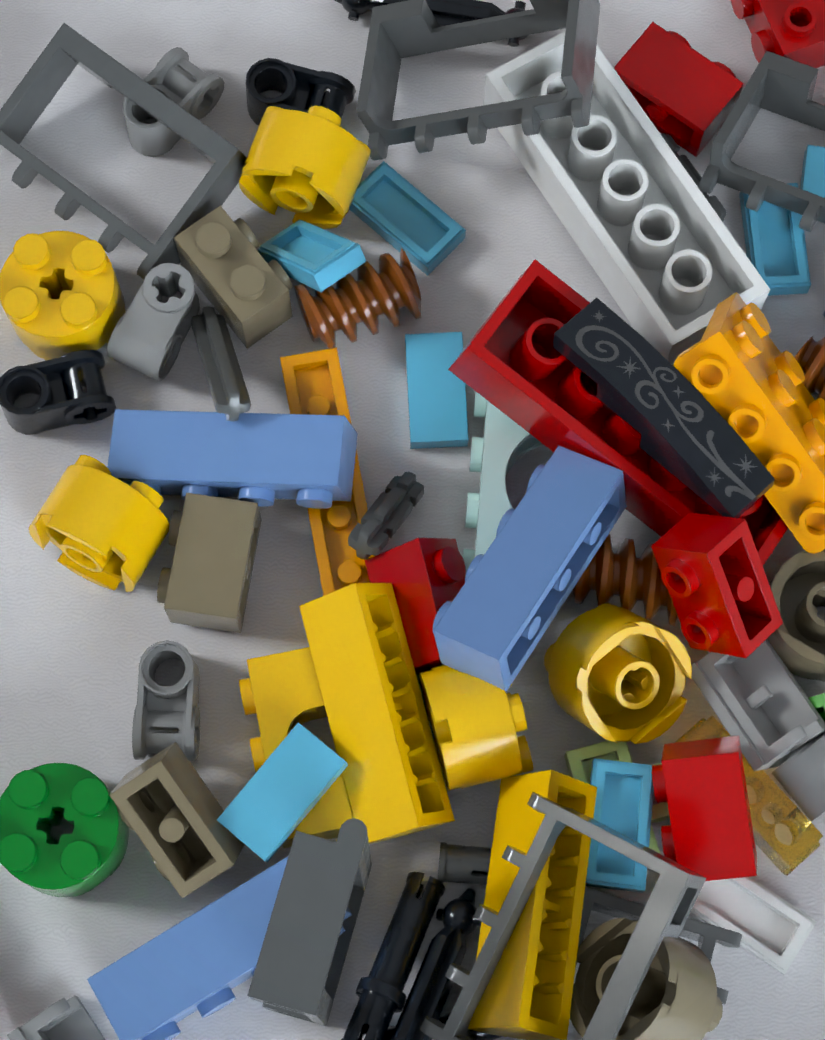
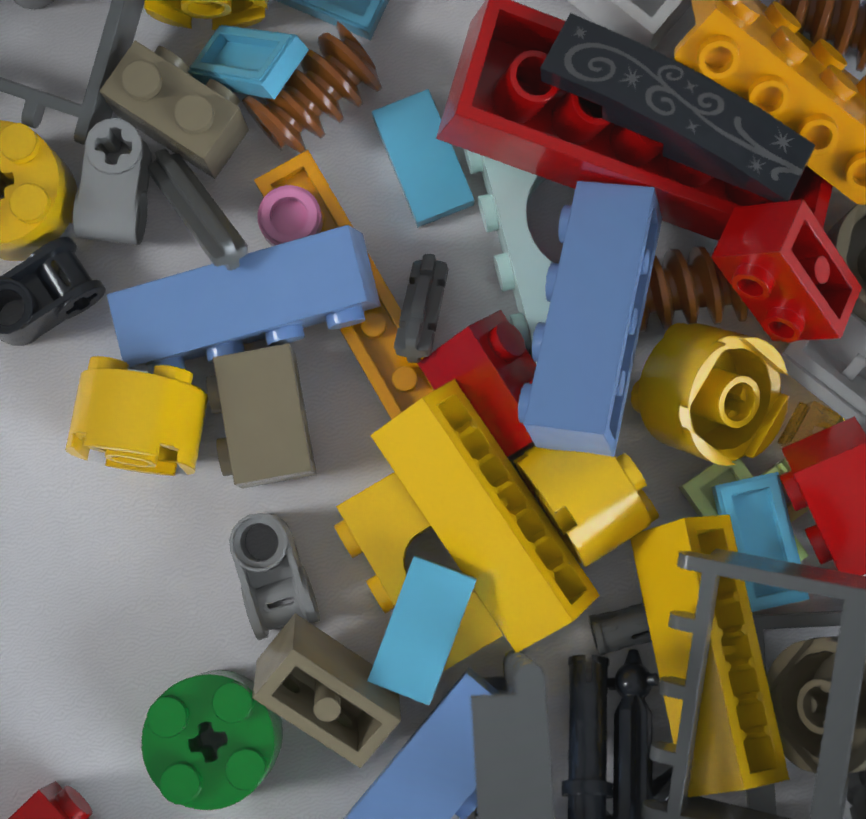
camera: 15 degrees left, 10 degrees up
none -> bright pink tile [257,185,323,246]

